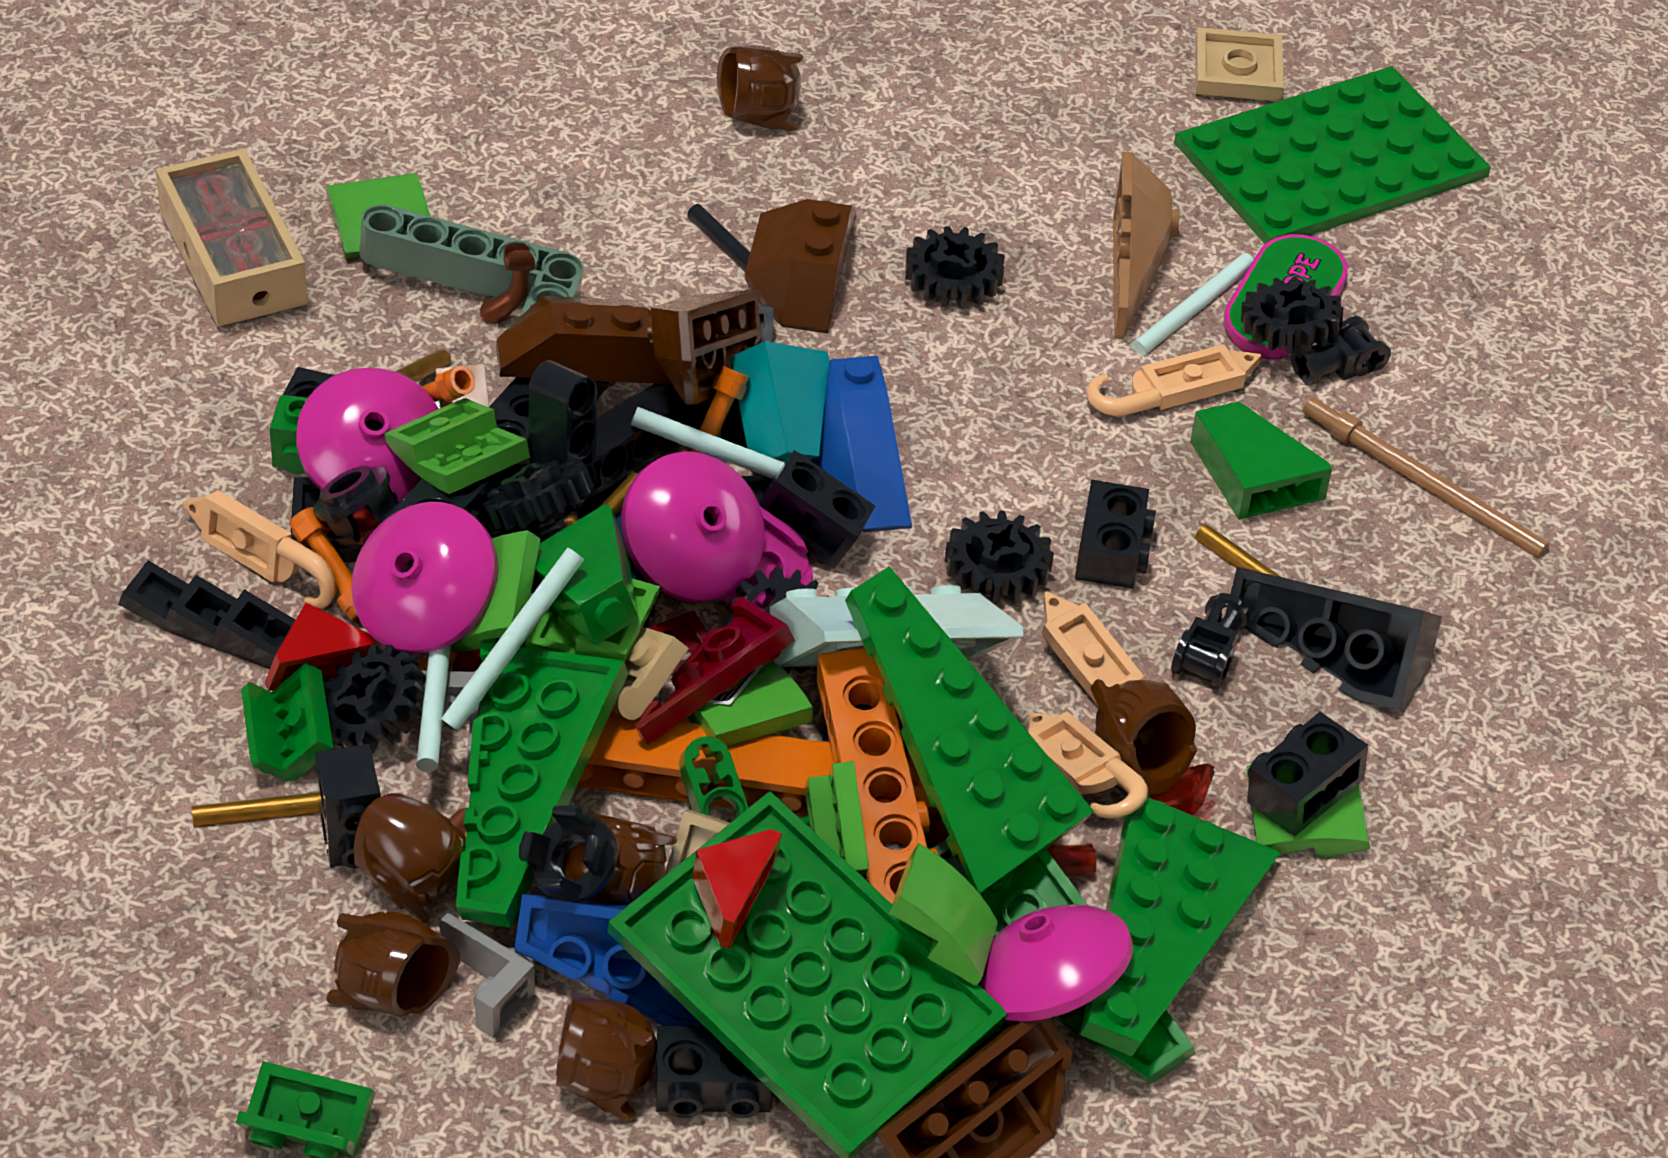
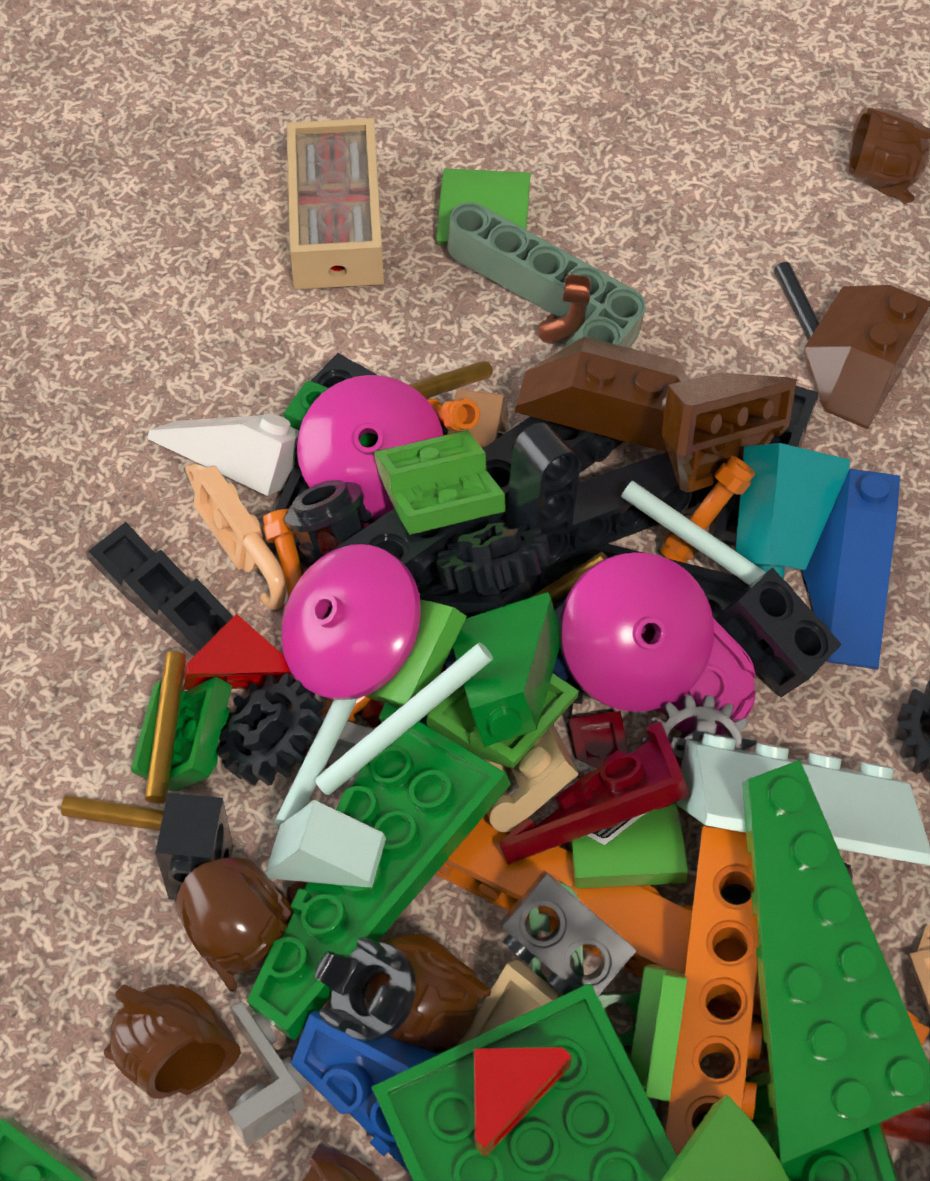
camera: 25 degrees right, 10 degrees up
none -> pearl gold bar [145,651,186,804]
none -> white slope [147,414,299,496]
none -> light aqua slope [265,800,386,888]
none -> brick [500,870,637,996]

